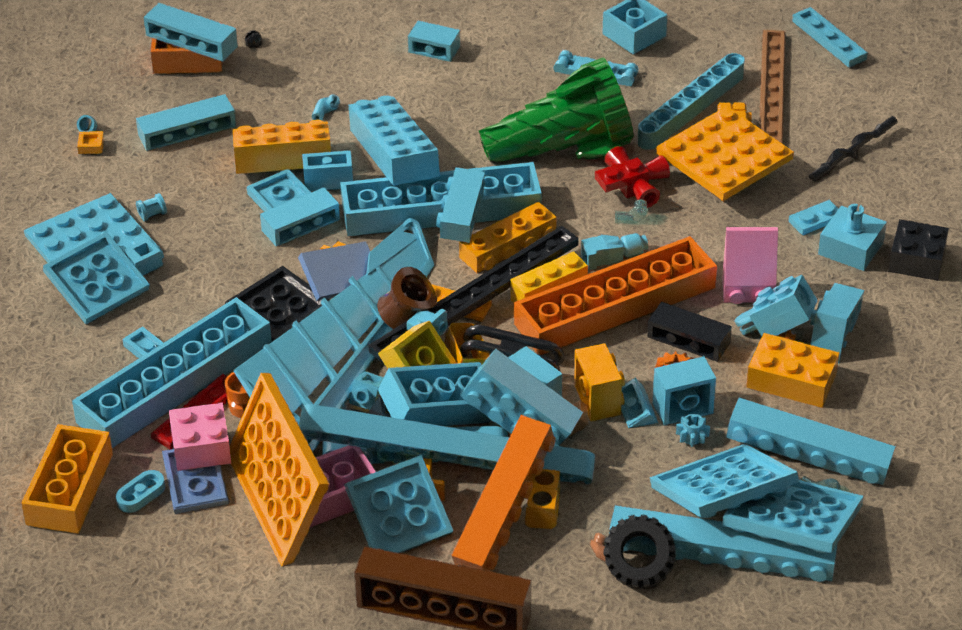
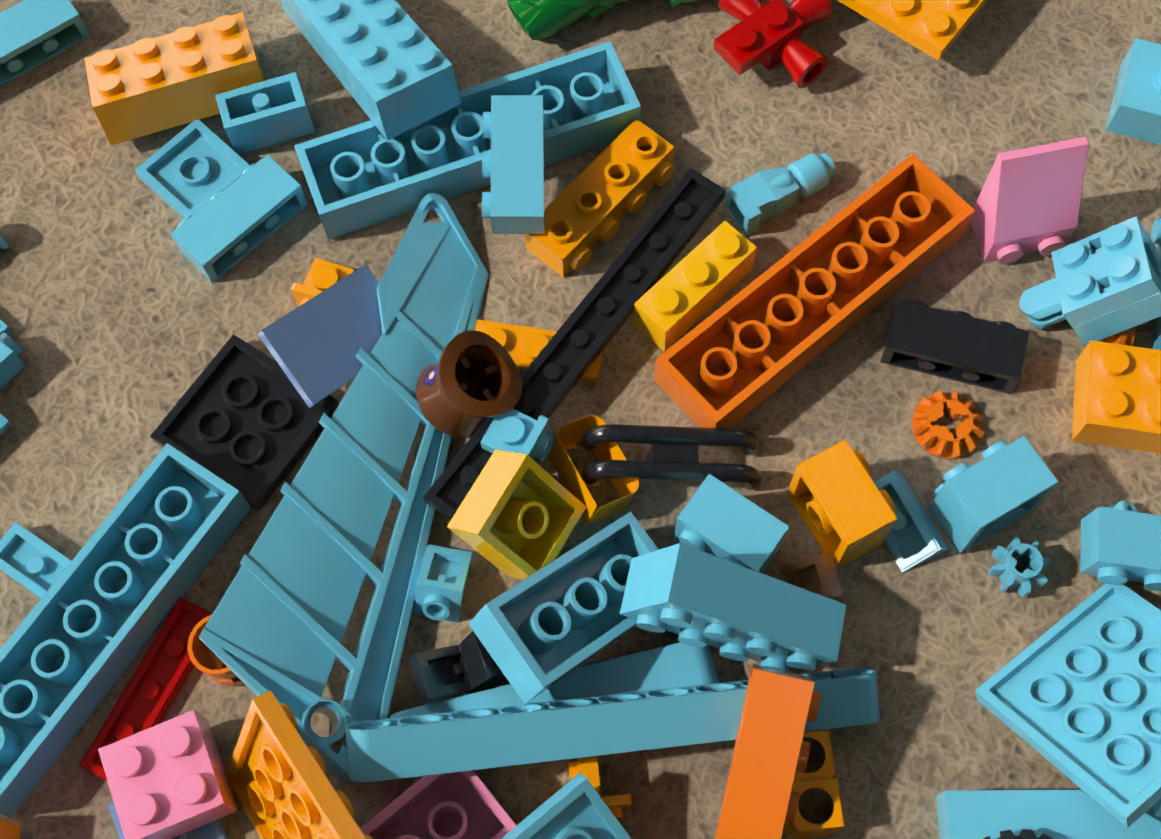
camera: 10 degrees left, 25 degrees up
clear light blue arm [615,200,648,224] -> none
medium azure plate [789,200,838,235] -> none

